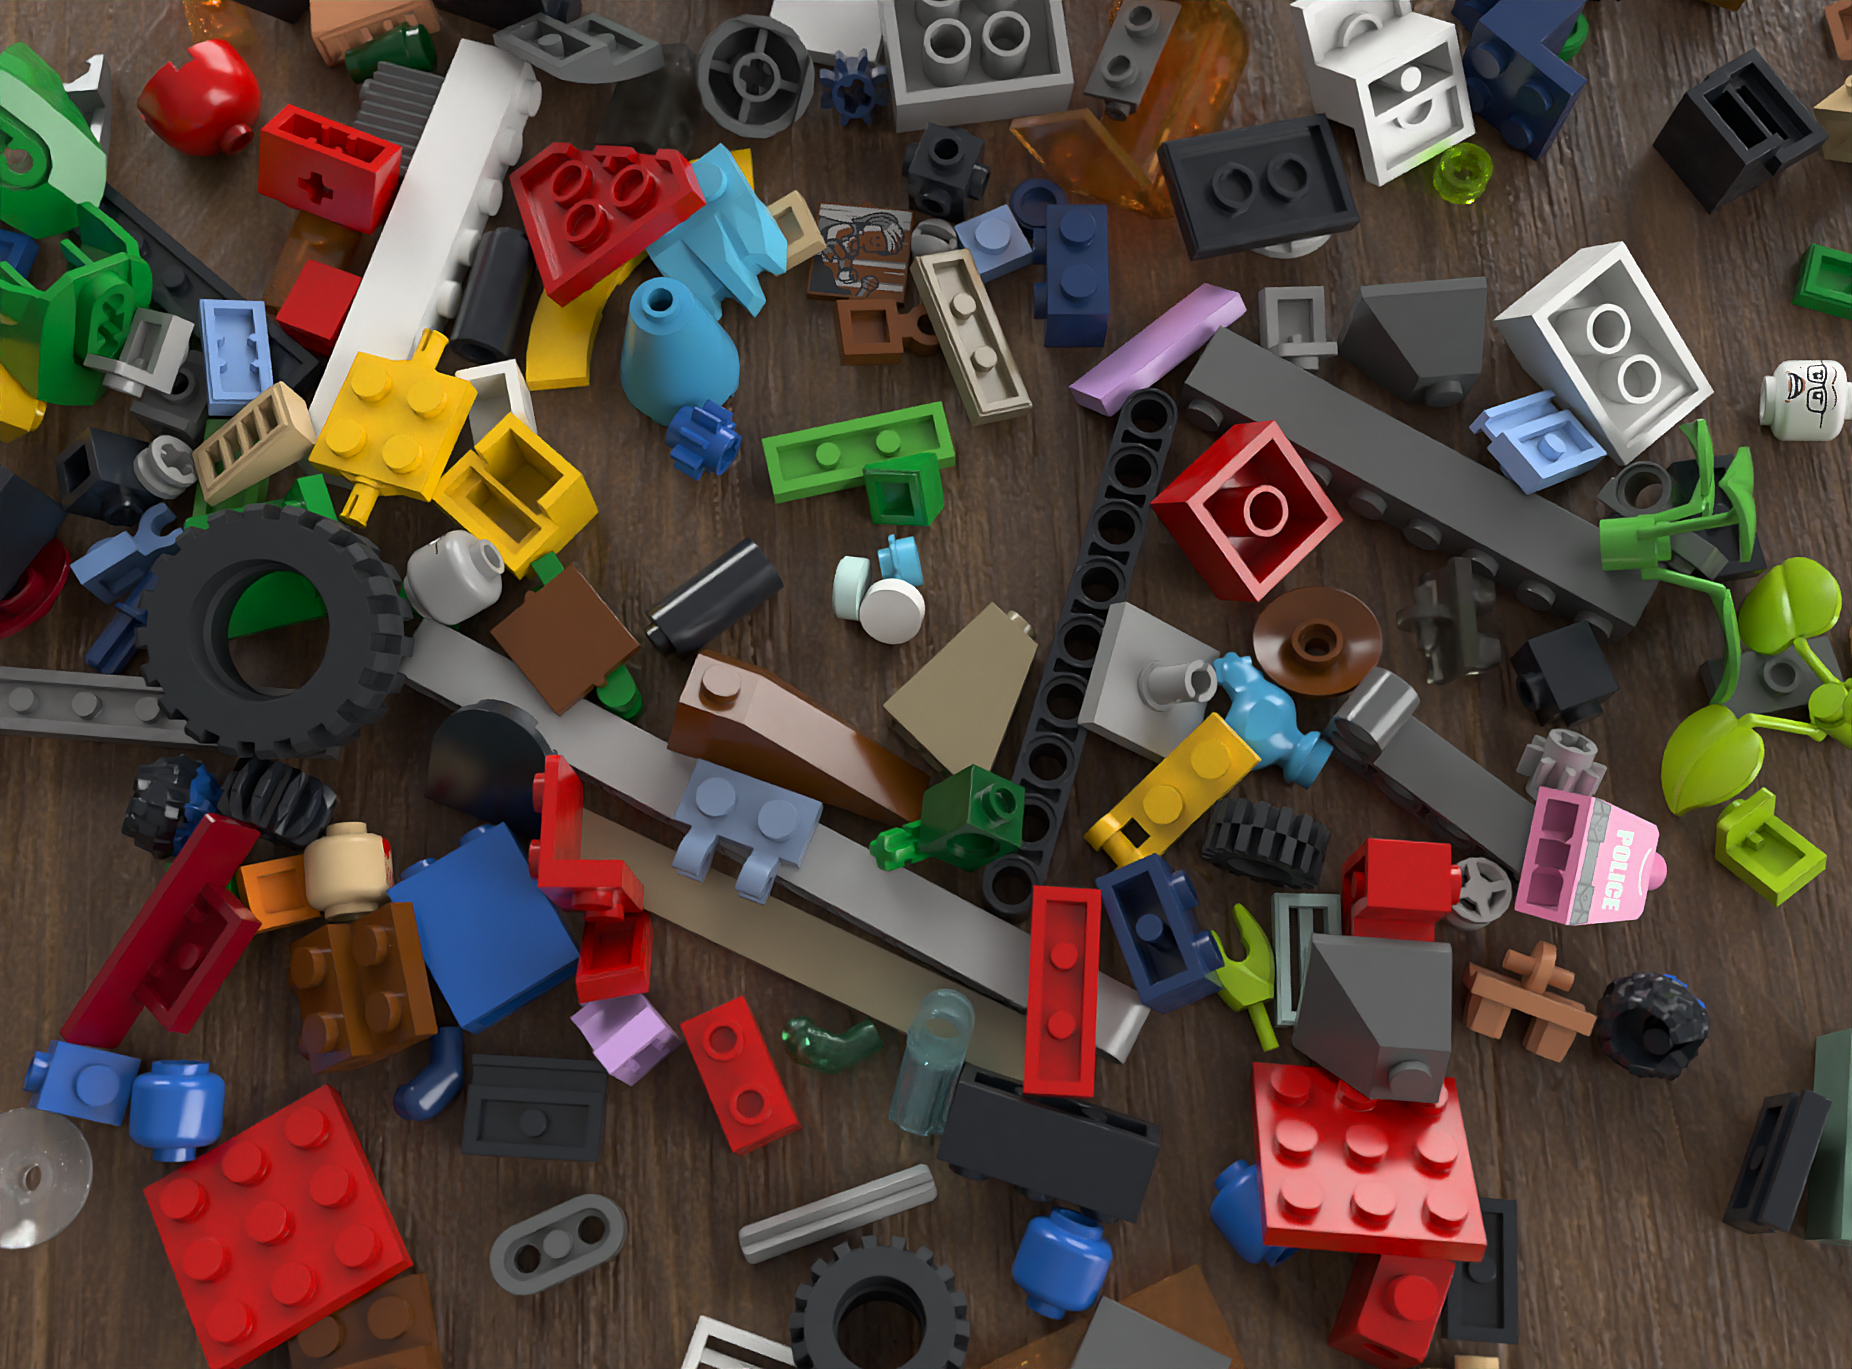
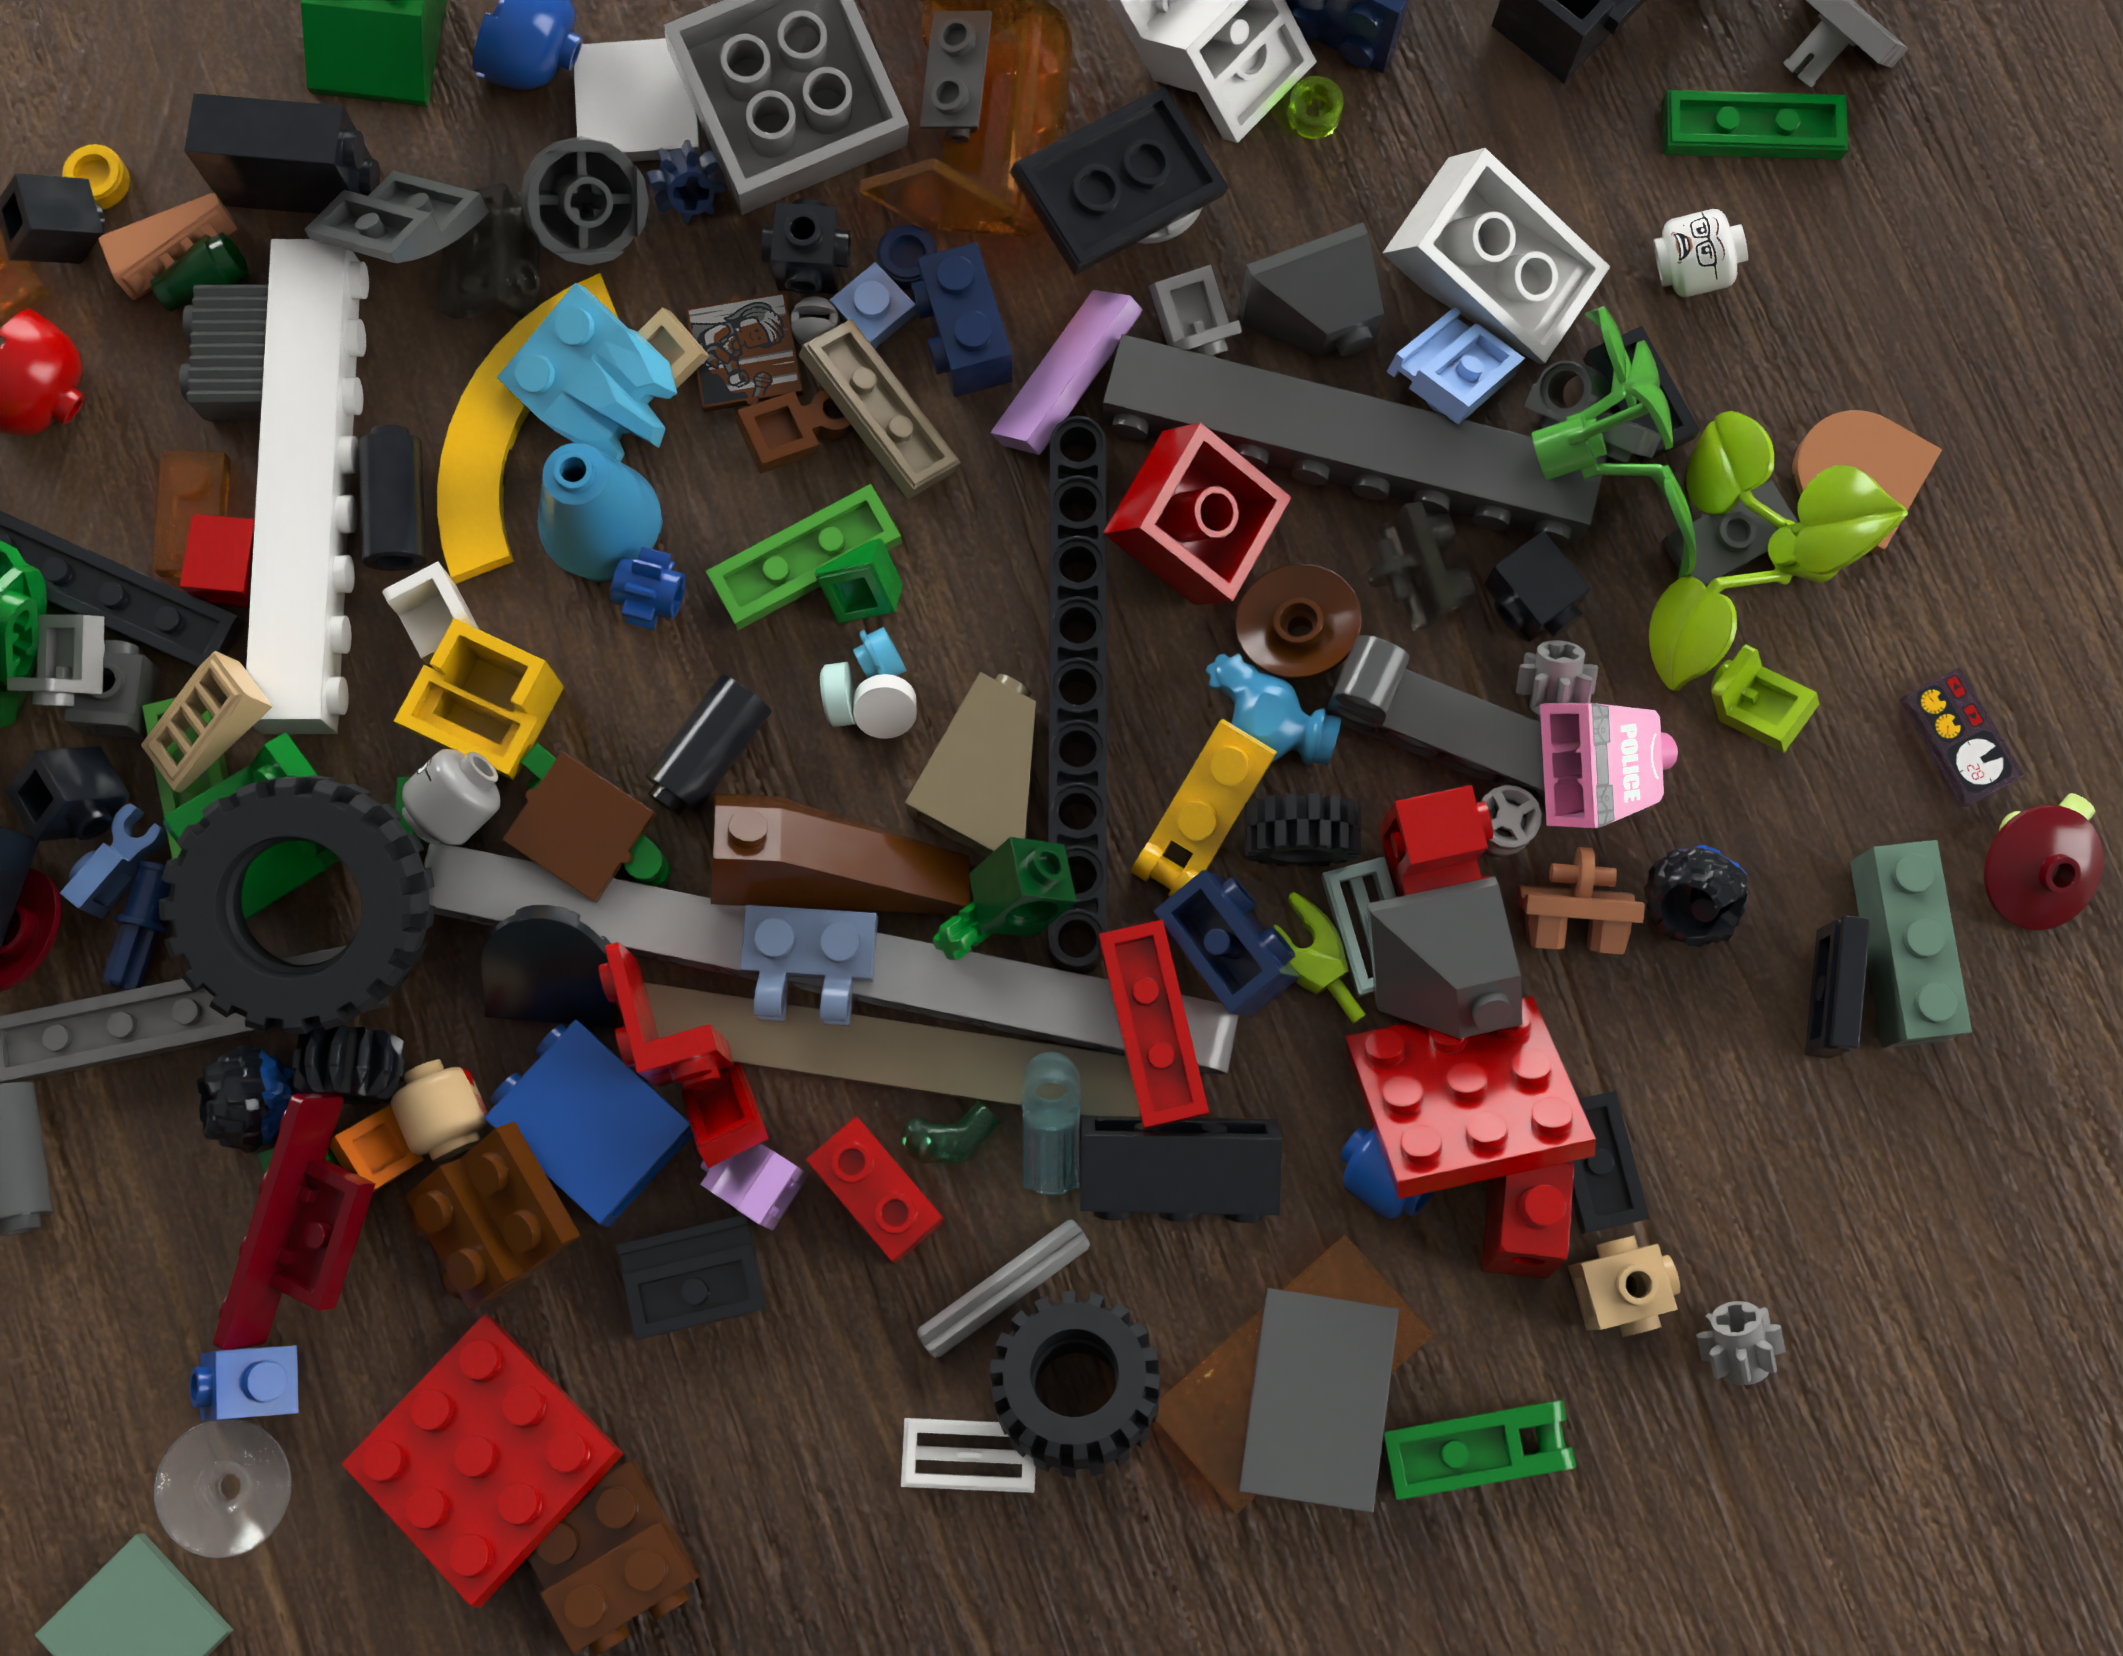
camera: 20 degrees left, 5 degrees up
blue head [129,1060,225,1162] -> none
light grey bush [133,436,199,499] -> none
medium blue plate [198,299,273,416] -> none
red brick [258,104,402,235] -> none
yellow plate [308,328,478,528] -> none
dark blue arm [393,1027,464,1122] -> none
dark grey plate [490,1194,628,1295] -> none
red plate [509,142,707,308] -> none
blue head [1012,1206,1113,1319] -> none
light grey tile [1077,602,1220,764] -> none

